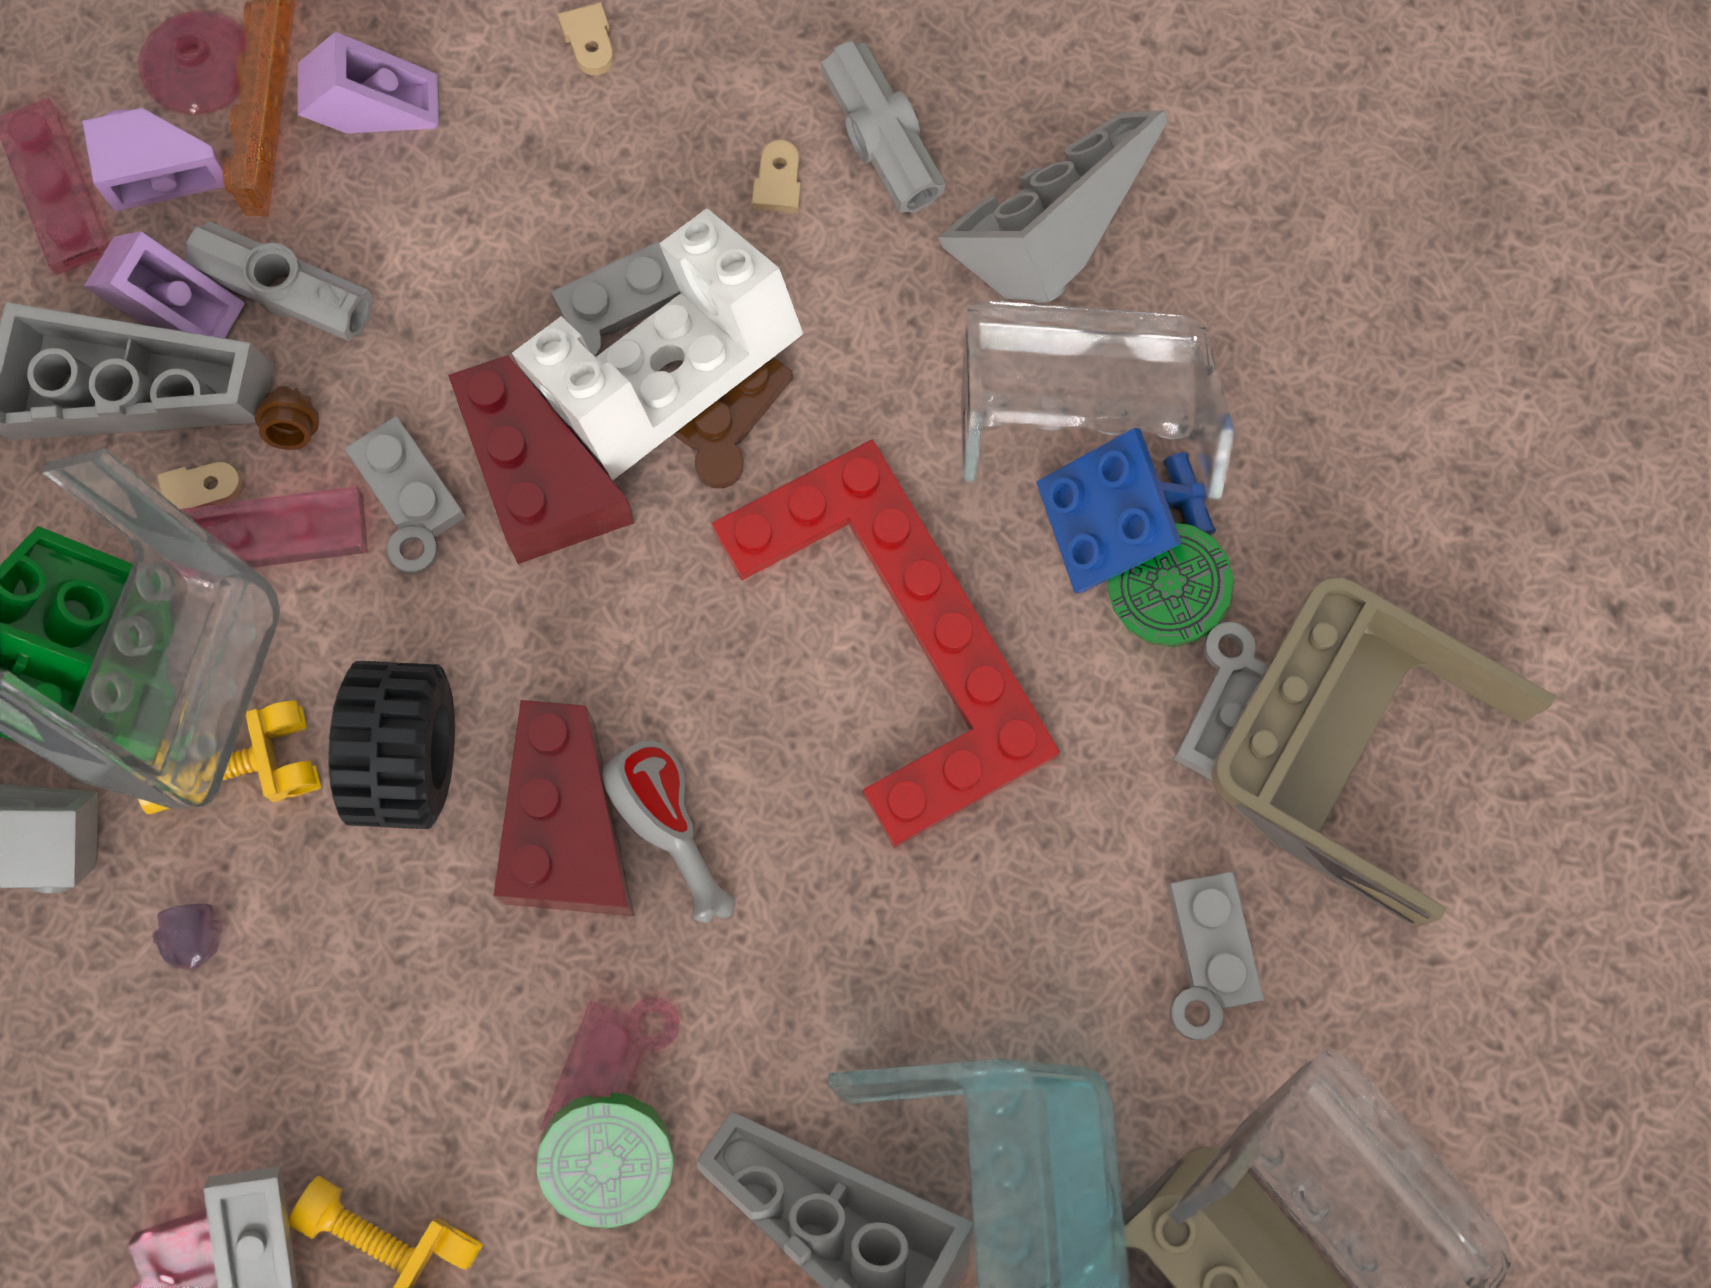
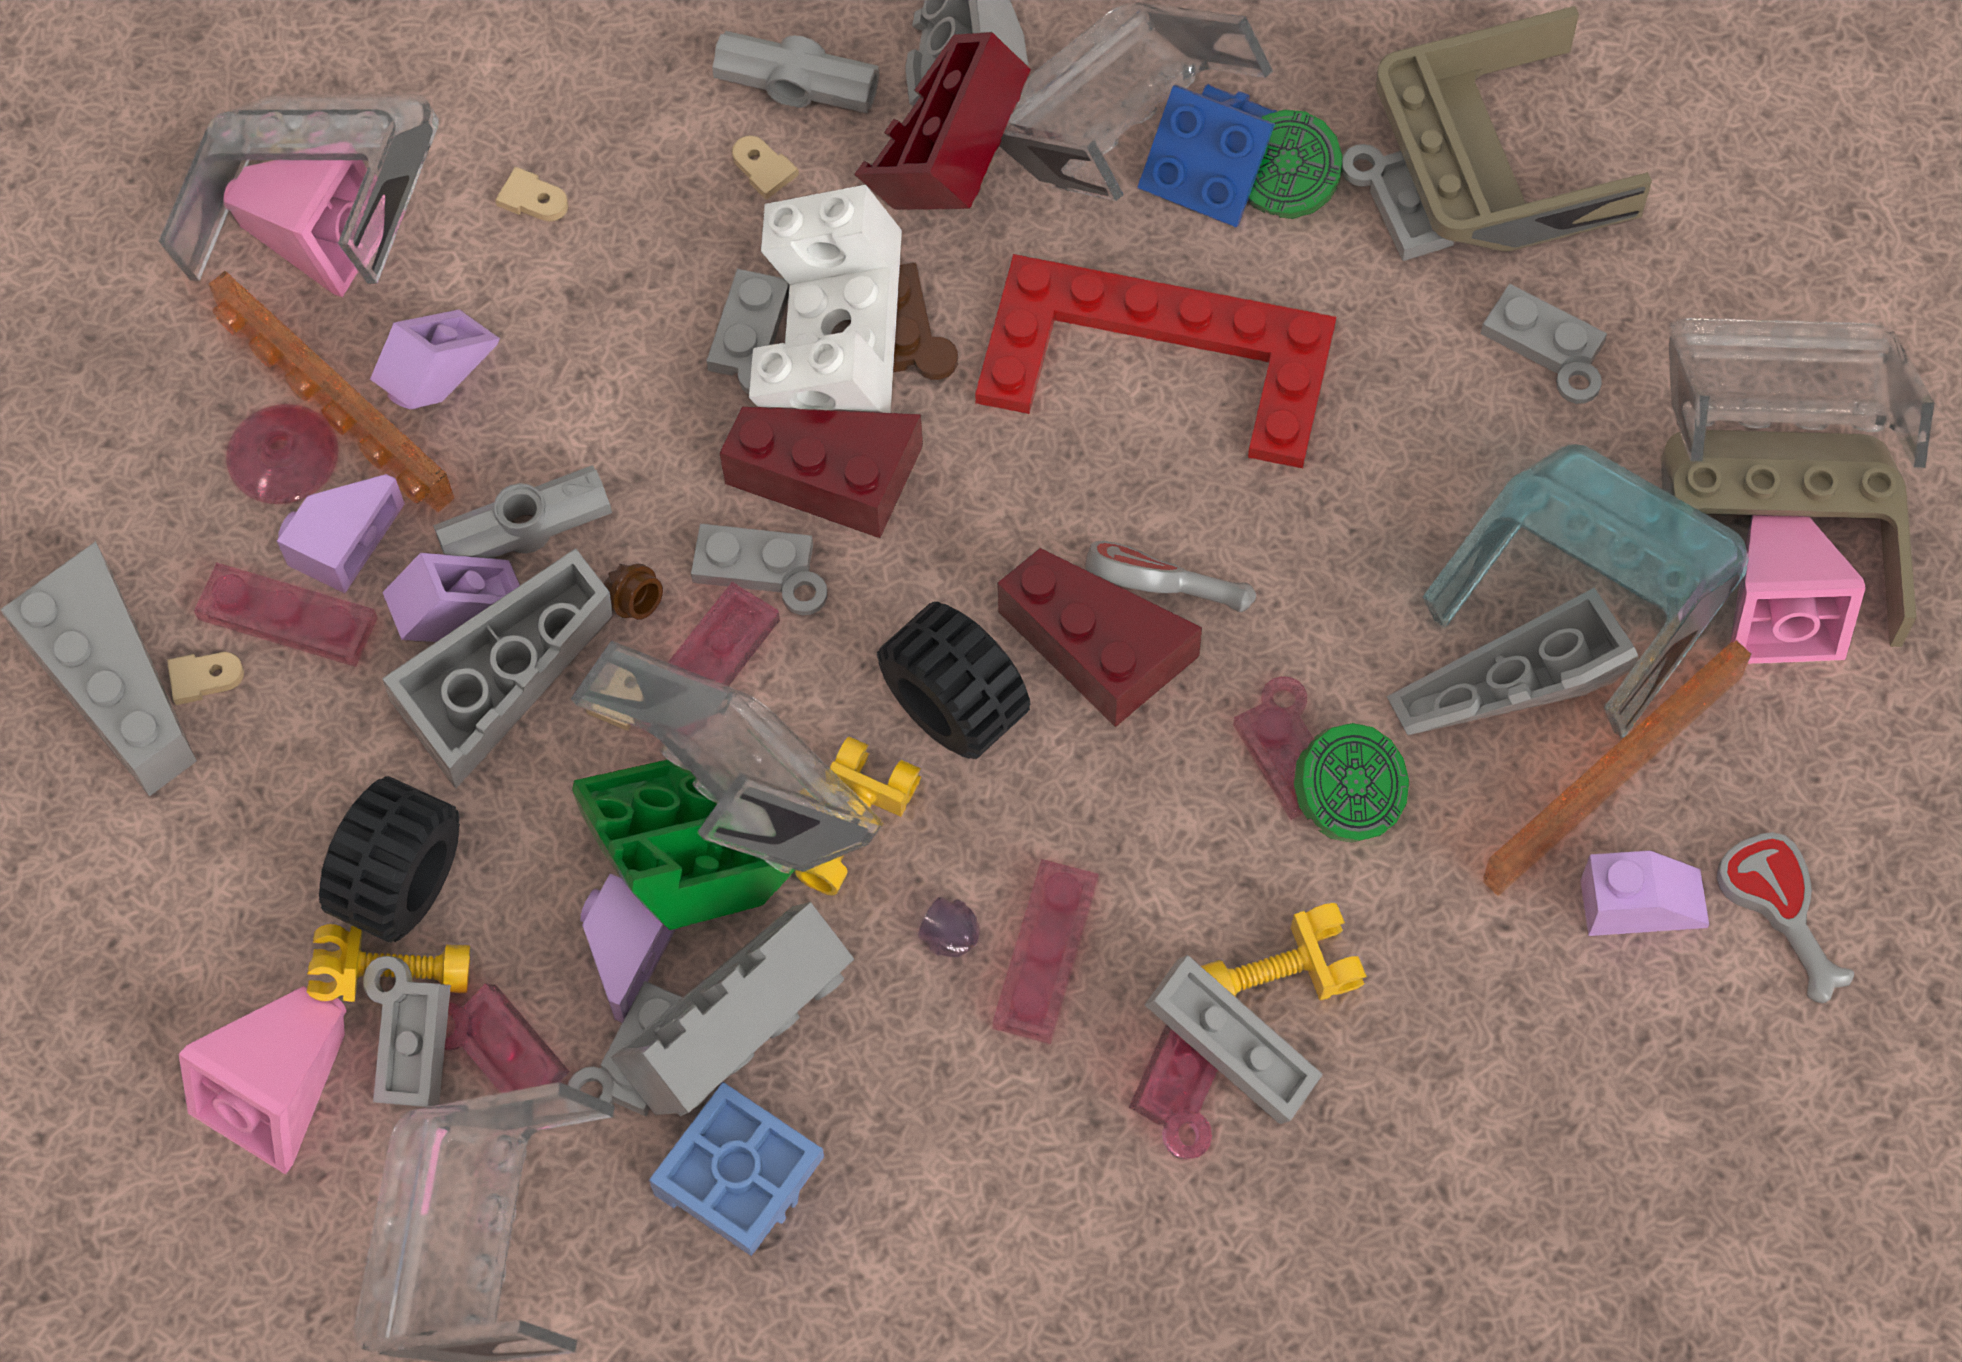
camera: 40 degrees left, 10 degrees down
none -> dark red wedge [854,32,1031,210]
none -> clear pink plate [993,859,1099,1044]

